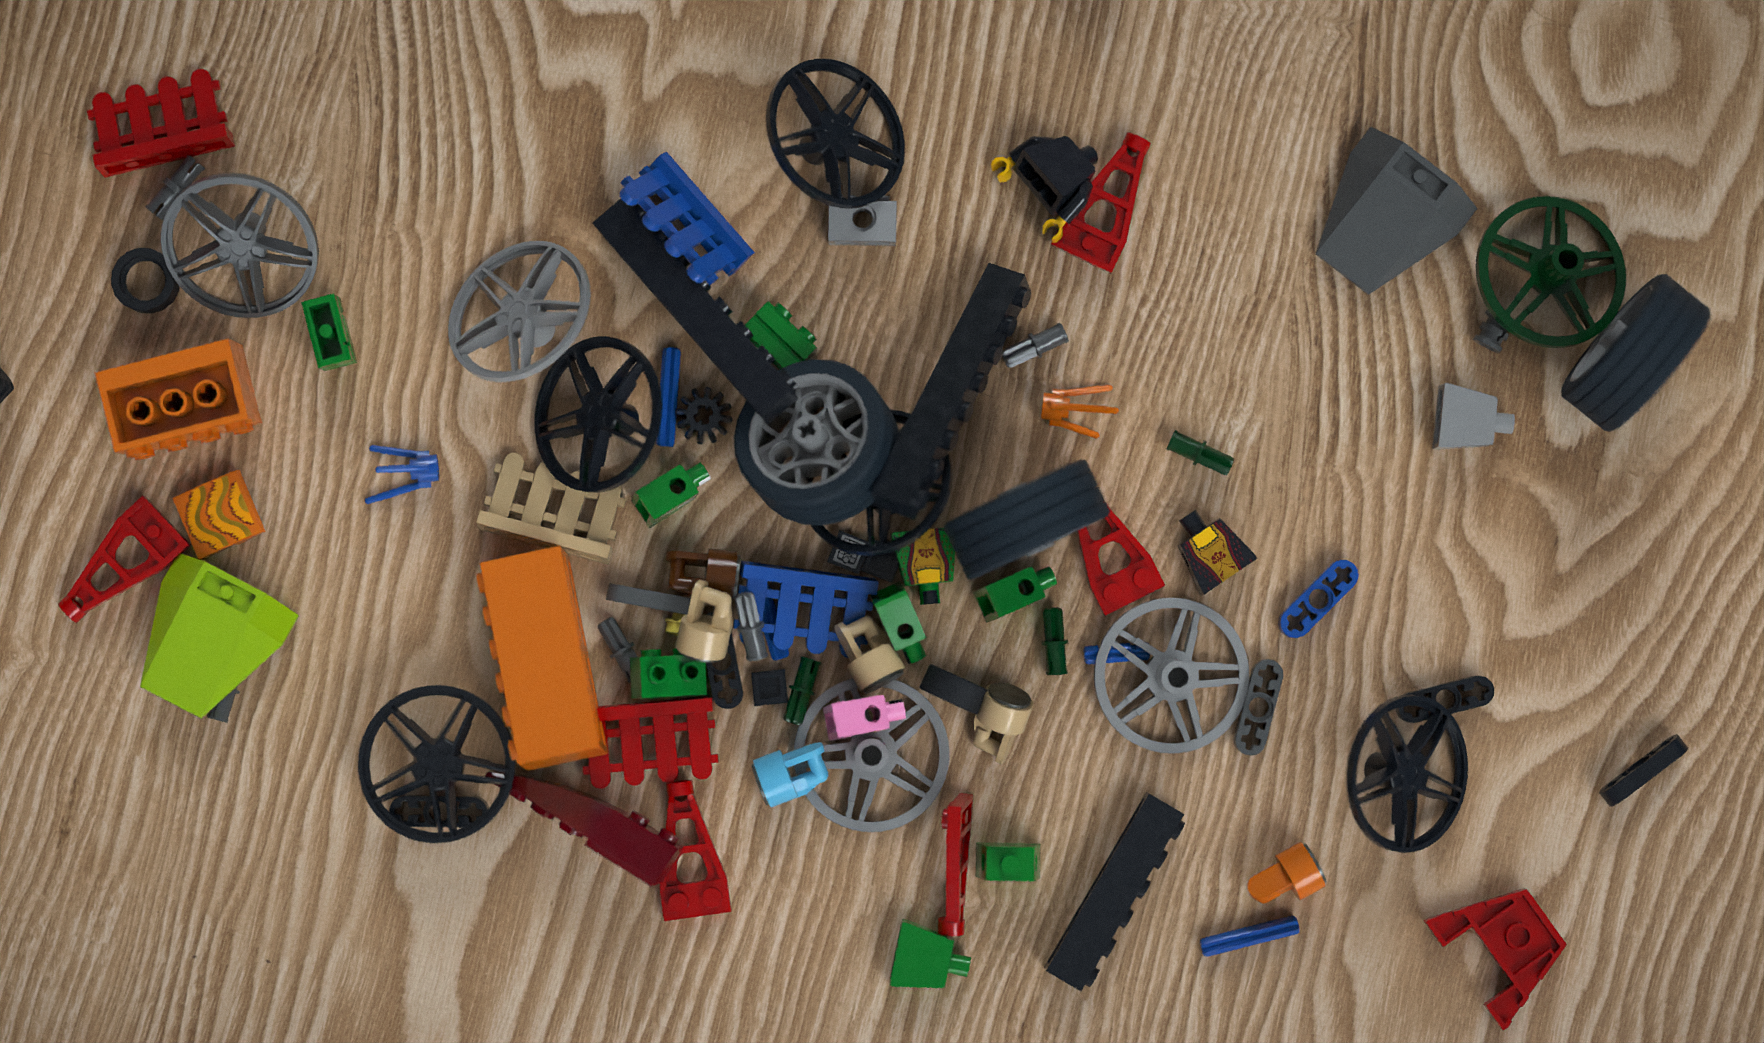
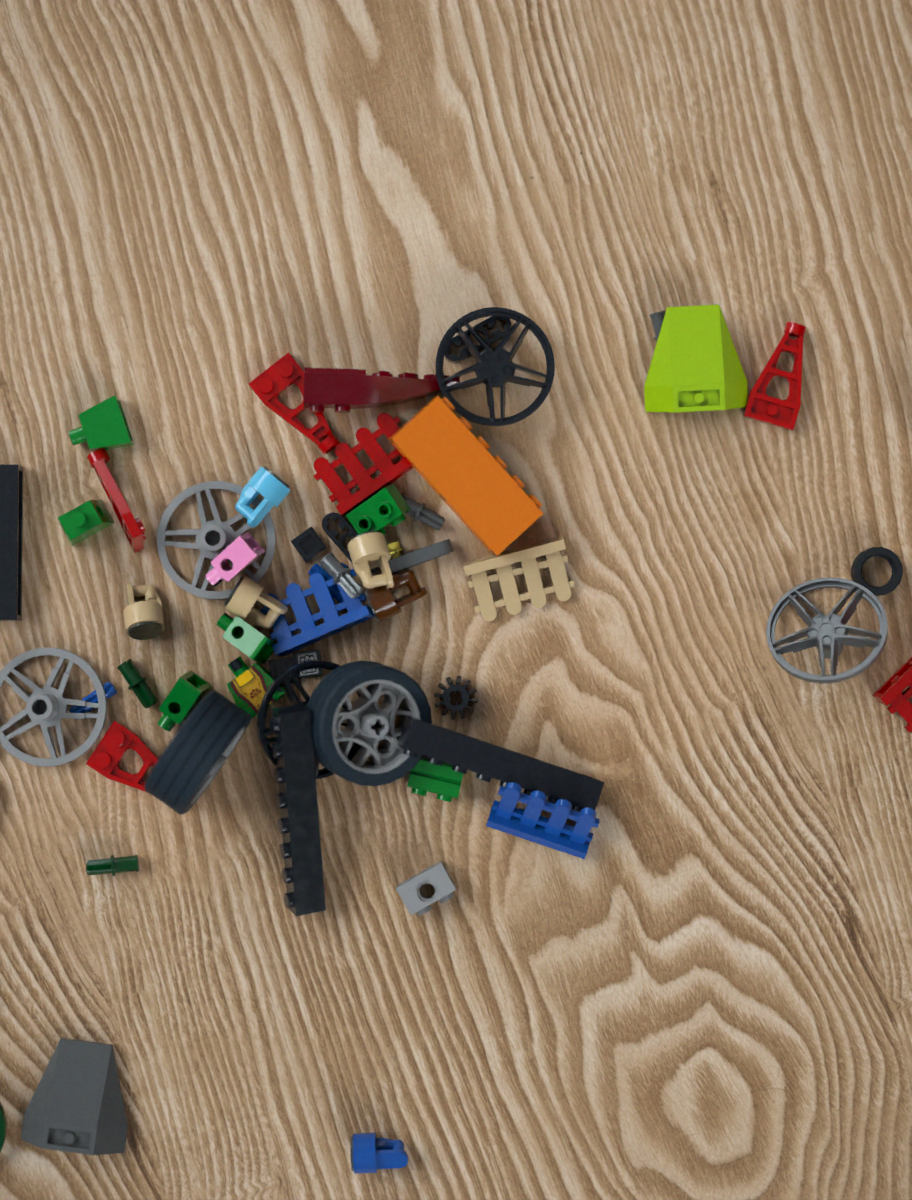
camera: 150 degrees right, 0 degrees up
orange brick [95,338,262,460] -> none
dark grey pin [146,155,205,221] -> none
slope [172,470,266,560] -> none
green brick [301,294,357,371] -> none
blue plant [365,445,439,504] -> none
light grey wheel [448,241,591,382] -> none
black wheel [534,336,662,493] -> none
green torso [631,462,711,529] -> none
blue axle [656,347,681,447] -> none
black wheel [766,59,905,209] -> none
dark green axle [783,656,822,725] -> none
black tyre [919,664,988,714] -> none
black torso [991,136,1098,243] -> none
dark grey axle [1002,323,1069,368] -> none
orange plant [1041,385,1119,439] -> none
red plate [1050,132,1151,274] -> none
torso [1178,510,1258,595] -> none

